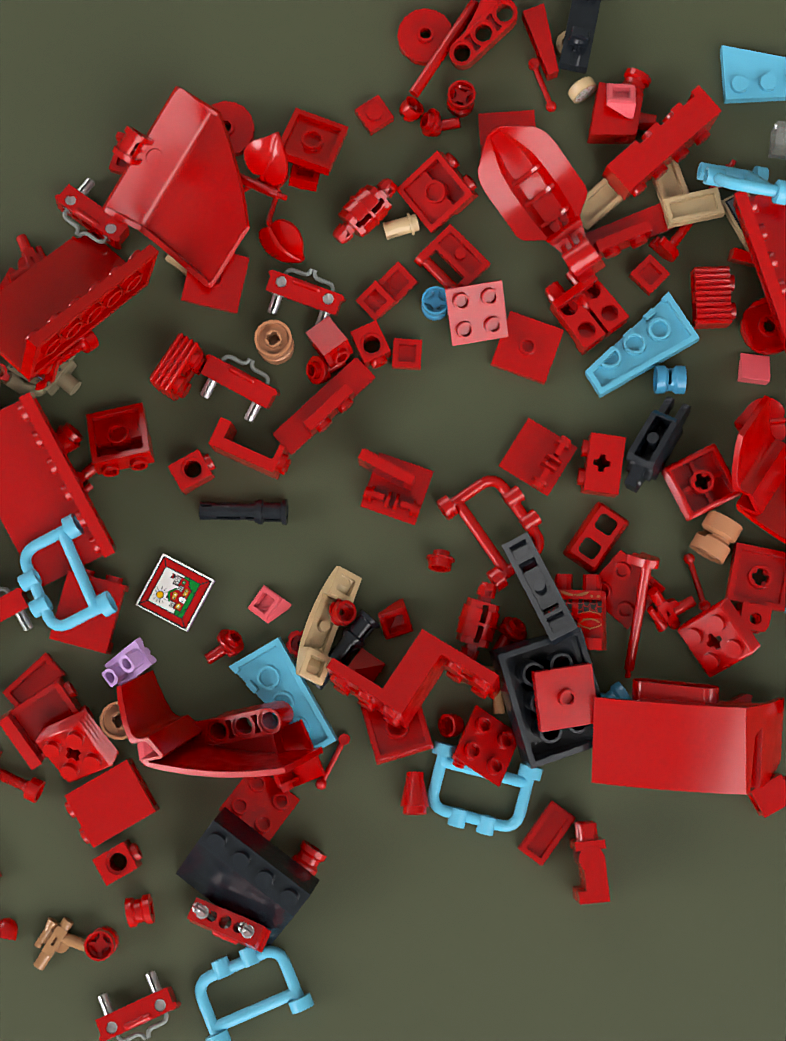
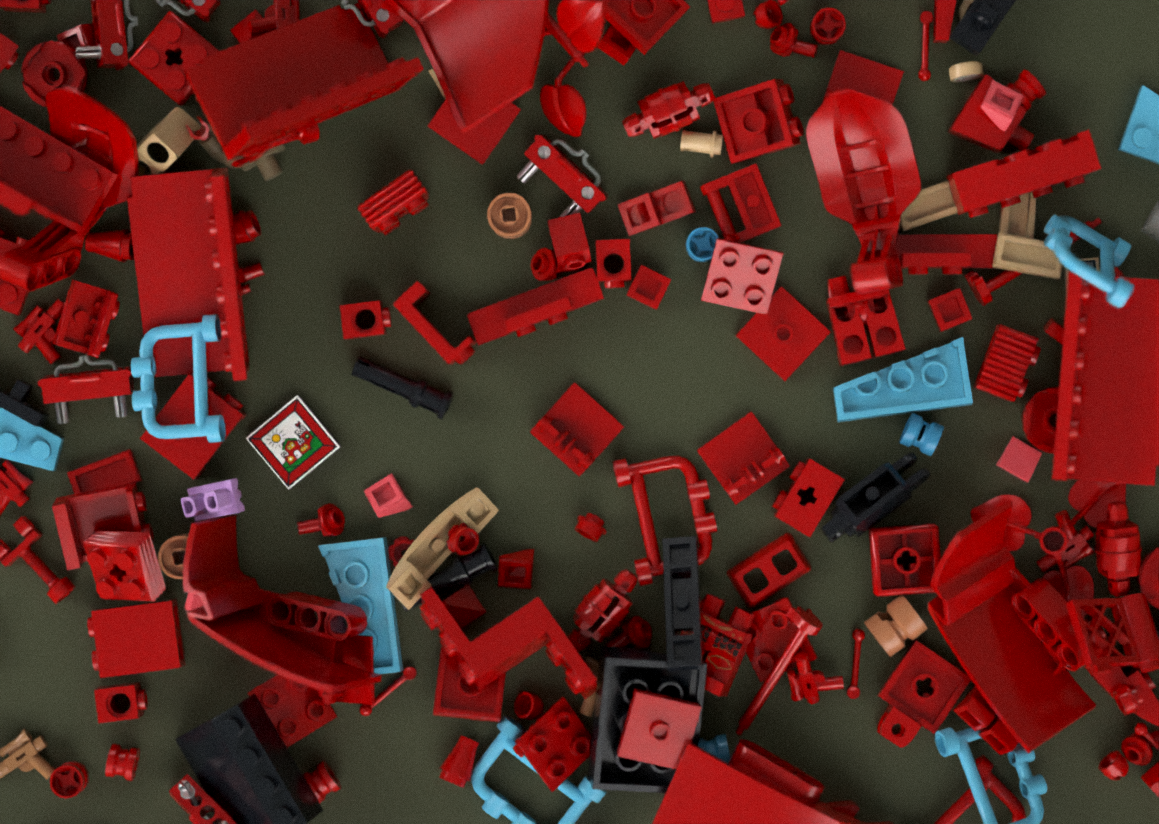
camera: 25 degrees right, 5 degrees up
red plate [86,402,155,477] -> none
red piece [200,354,281,422] -> none
red tile [358,448,416,492] -> none
red brick [677,598,760,677] -> none

